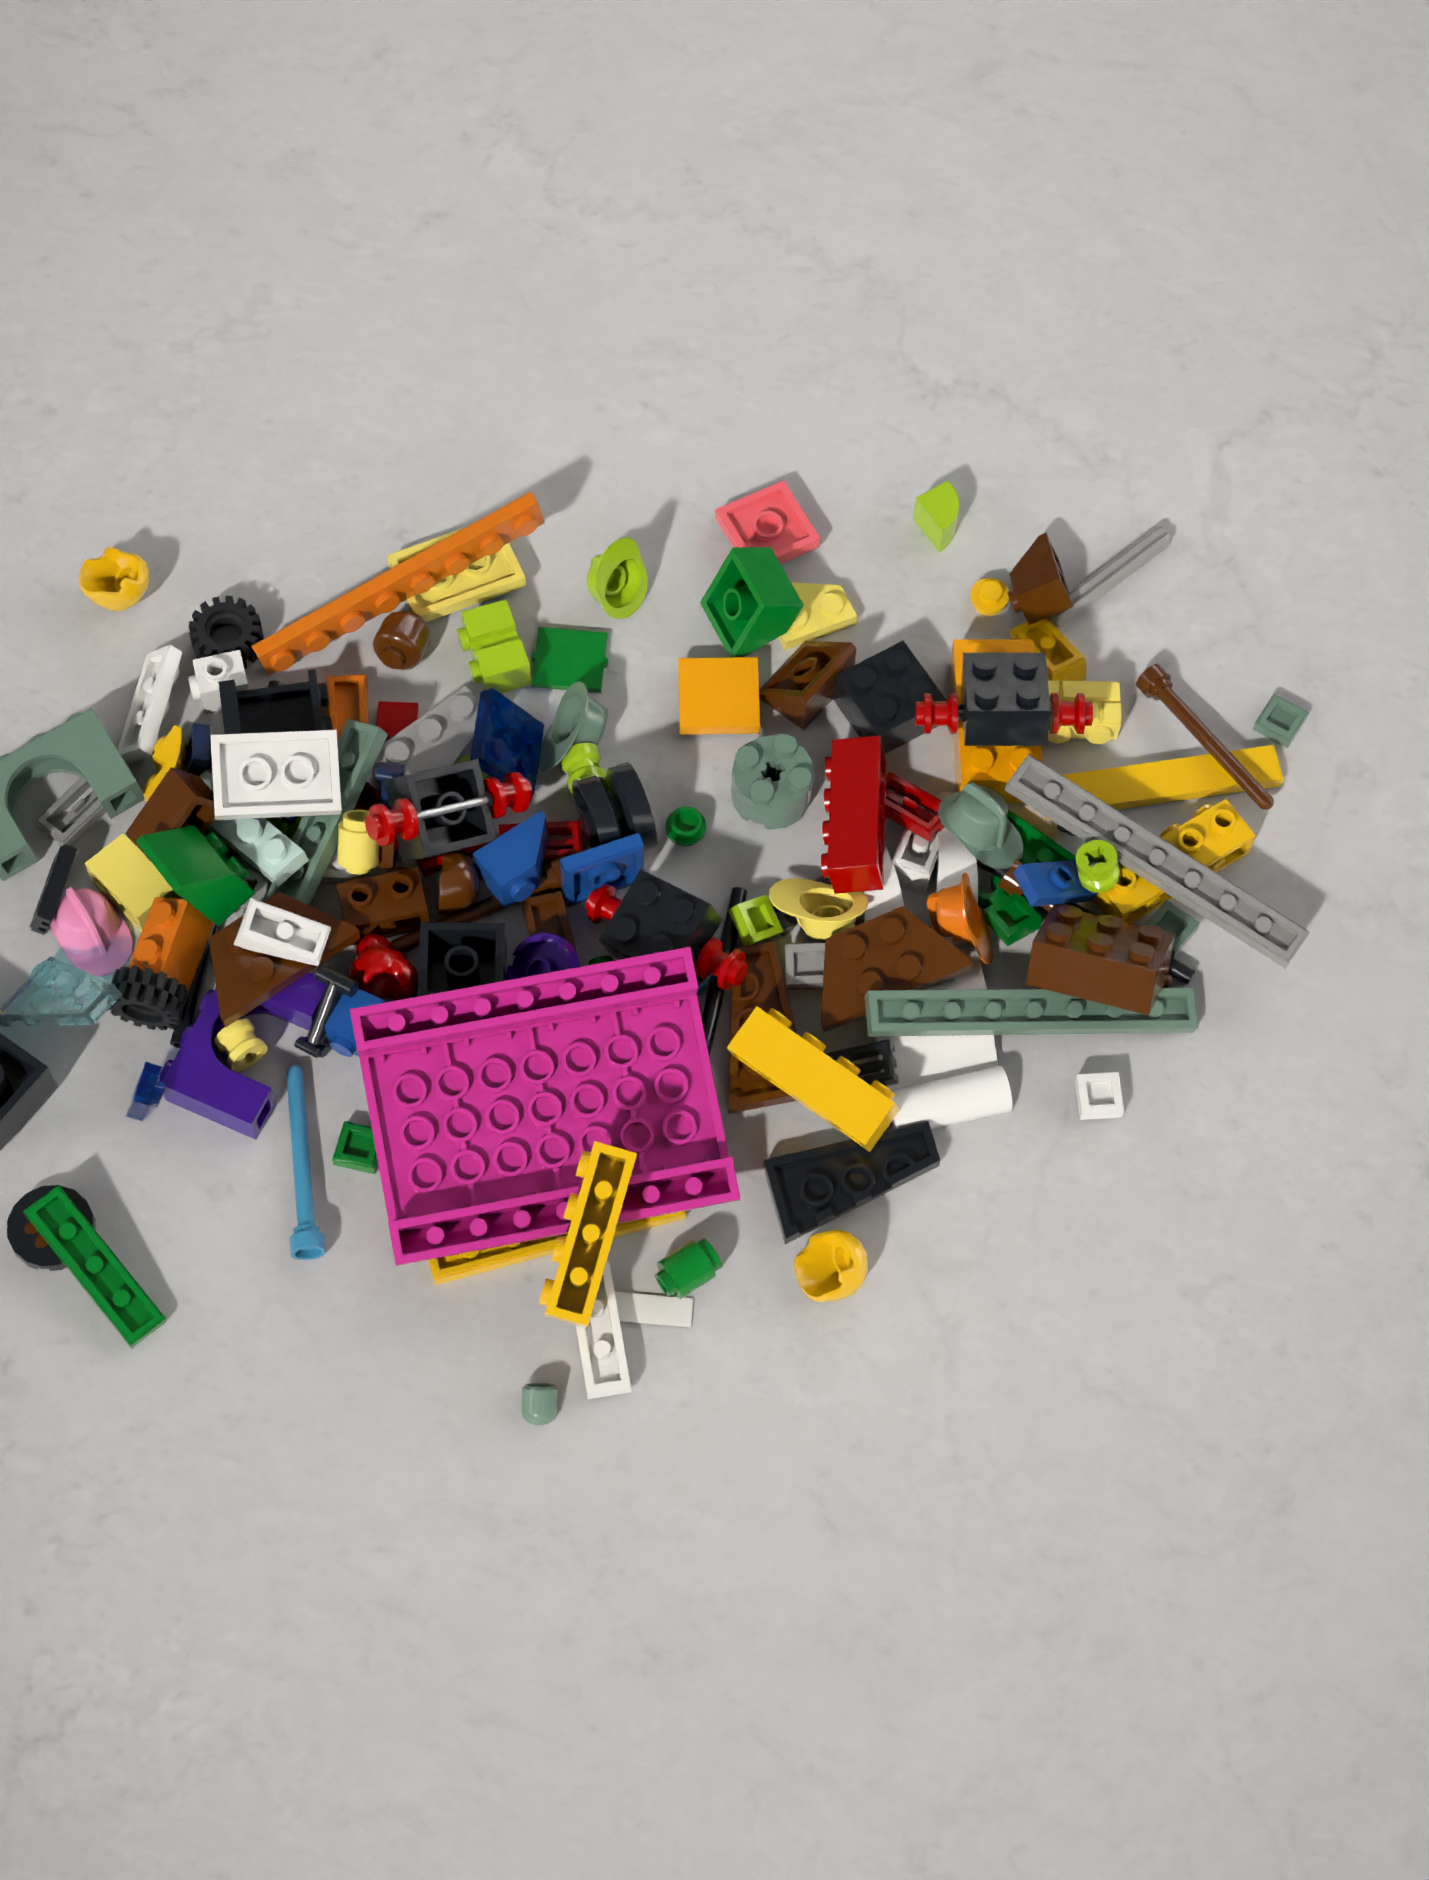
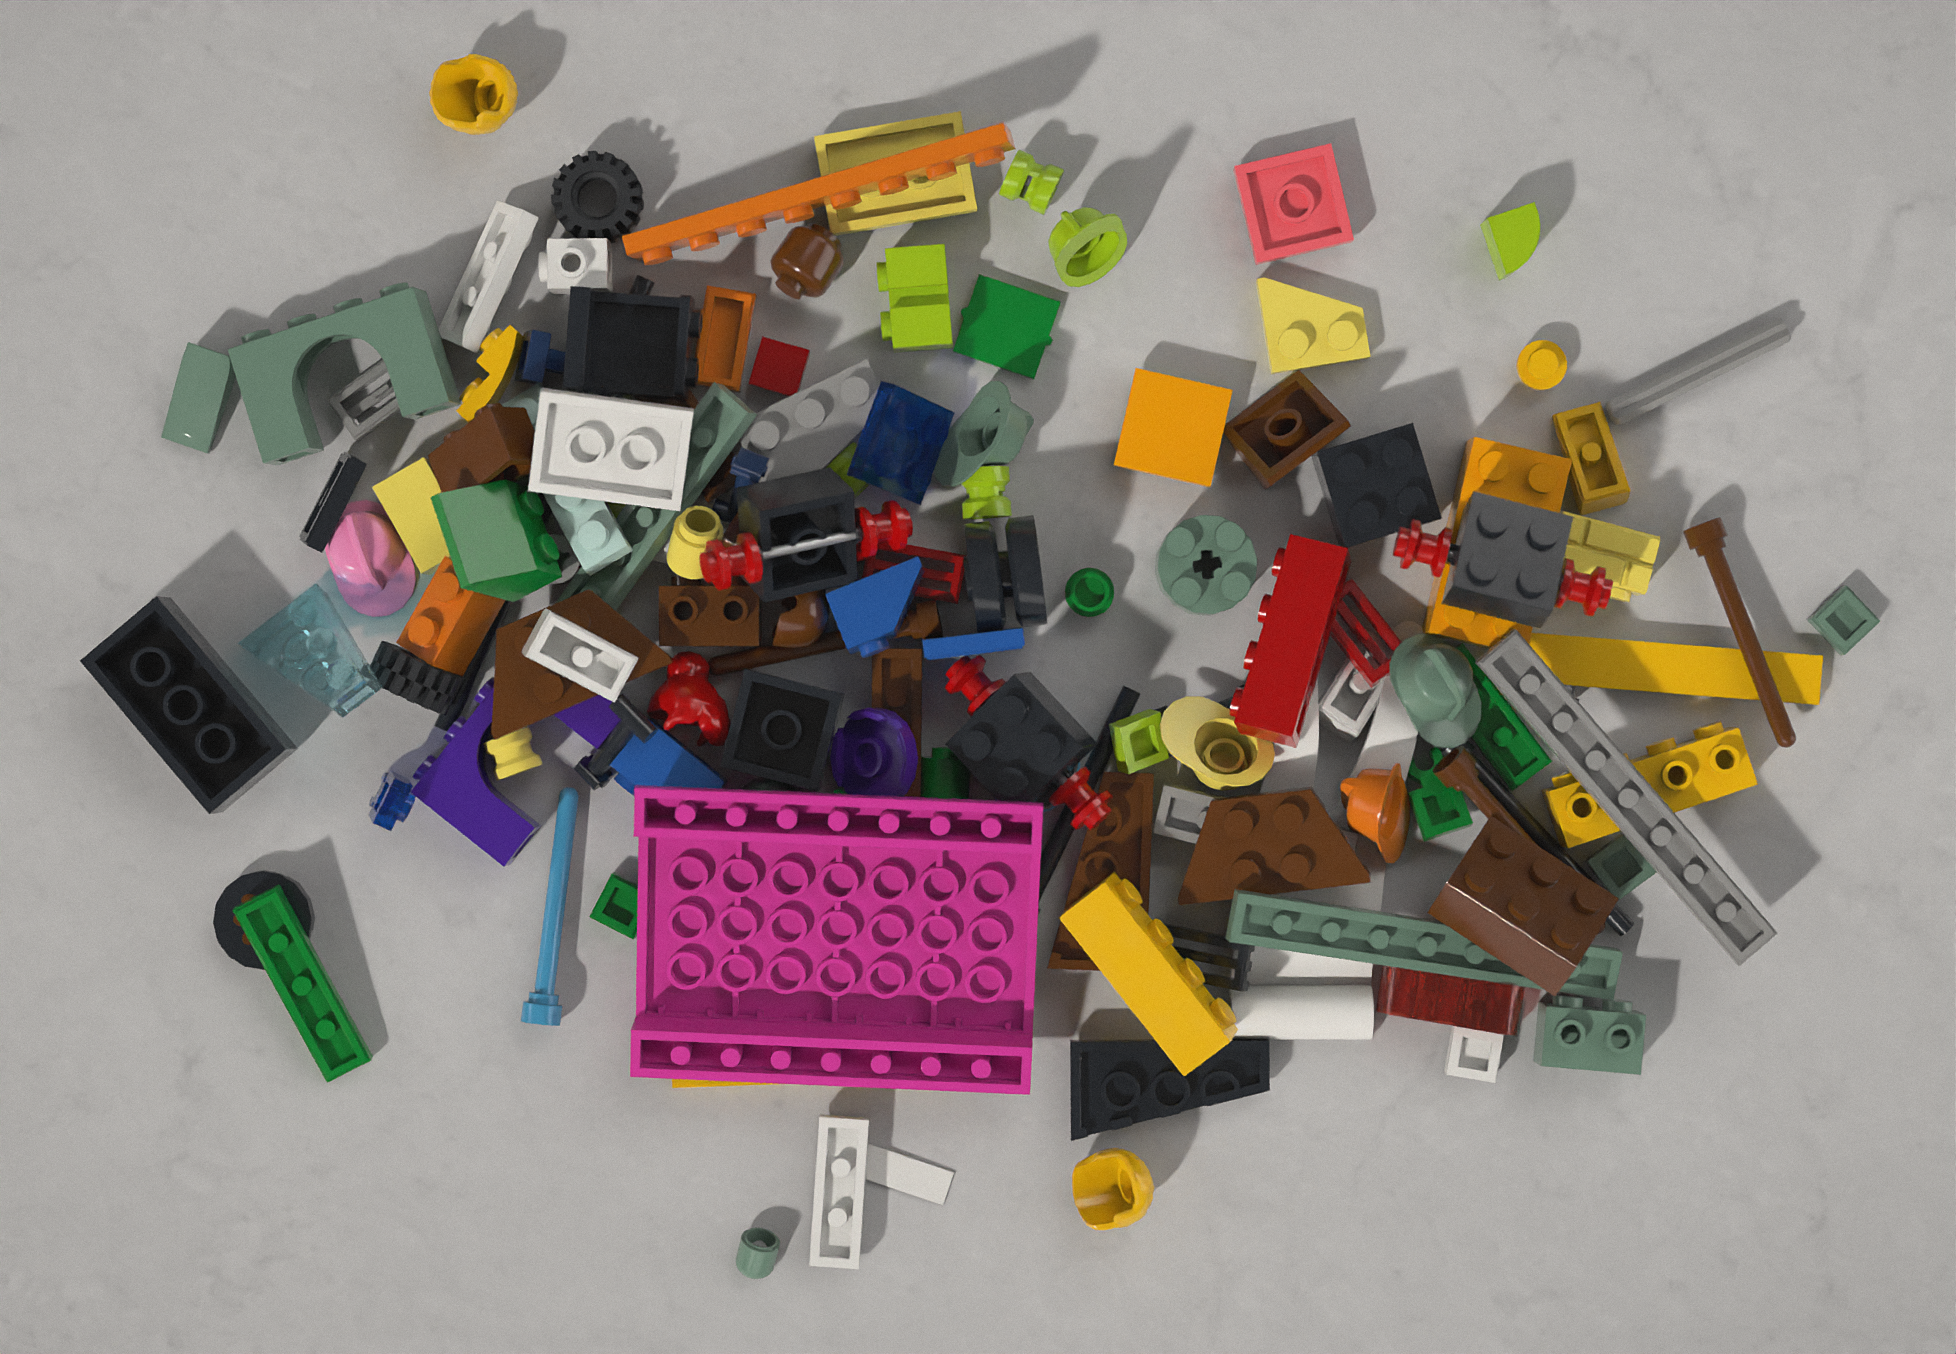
camera: 15 degrees right, 25 degrees up
yellow brick [539,1141,637,1328] -> none
green brick [655,1238,722,1299] -> none
green slope [700,547,804,657] -> none
reddish brown slope [1007,533,1073,625] -> none
blue plate [1013,860,1098,907] -> none
lime wheel [1075,840,1120,893] -> none
none -> lime wheel [999,149,1064,215]
none -> clear red beam [1375,965,1525,1036]
none -> sand green brick [1533,994,1646,1075]

